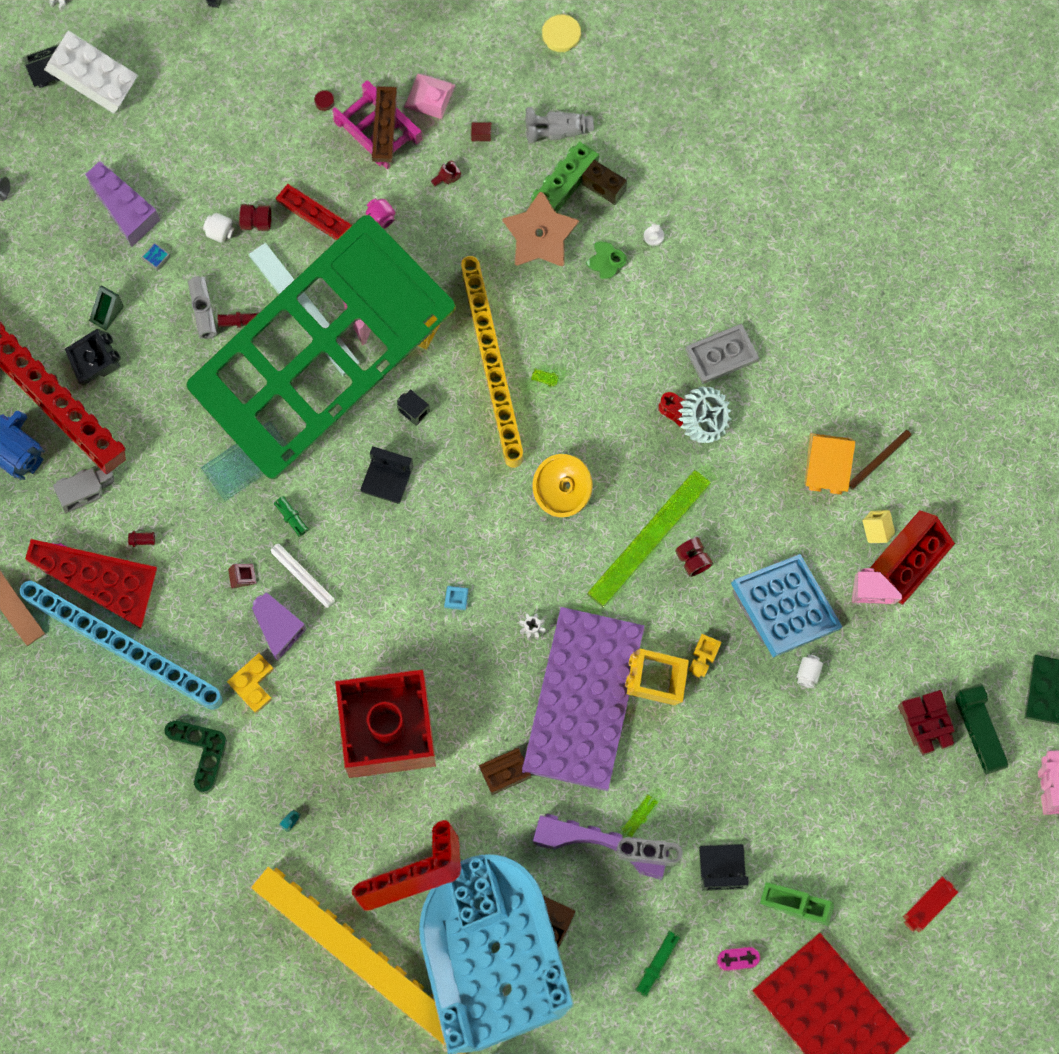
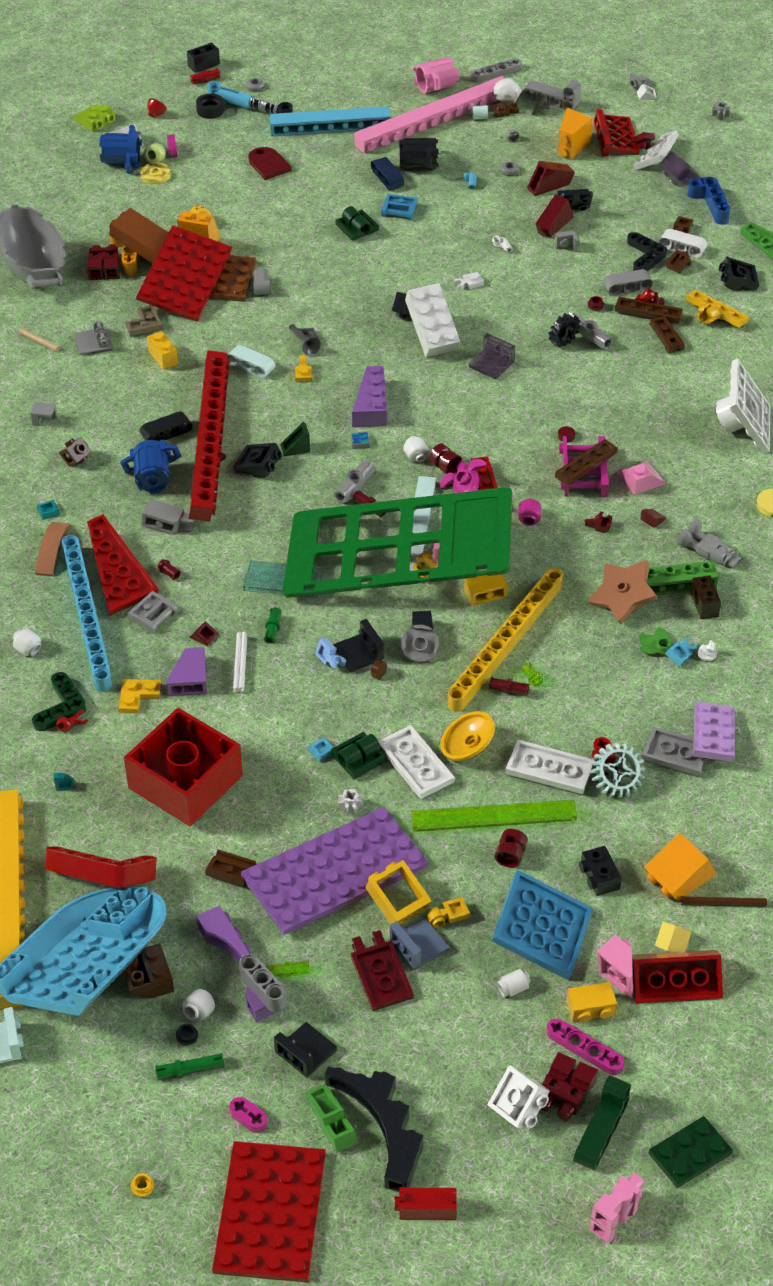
camera: 45 degrees right, 25 degrees down
none -> white head [13,628,42,656]
none -> red arm [56,710,88,732]
none -> light grey plate [128,591,178,633]
none -> black plate [176,1024,198,1046]
none -> white head [182,989,215,1022]
none -> yellow plate [295,355,313,382]
none -> light blue plate [315,638,346,669]
none -> black arch [325,1066,424,1192]
none -> dark green plate [331,732,387,780]
none -> dark red tile [351,930,414,1011]
none -> reddish brown tile [371,659,387,680]
none -> white plate [378,725,455,799]
none -> sand blue bracket [390,919,449,970]
none -> light grey tile [401,625,439,663]
none -> yellow bracket [412,550,437,583]
none -> dark pink animal [439,459,486,493]
none -> clear purple bracket [469,333,515,379]
none -> white plate [487,1065,550,1131]
none -> dark red pin [489,677,530,696]
none -> white plate [505,740,595,794]
none -> dark pink beam [547,1019,624,1075]
none -> yellow brick [566,982,617,1023]
none -> black brick [579,846,622,896]
none -> medium azure plate [665,637,697,667]
none -> lavender plate [693,702,735,762]

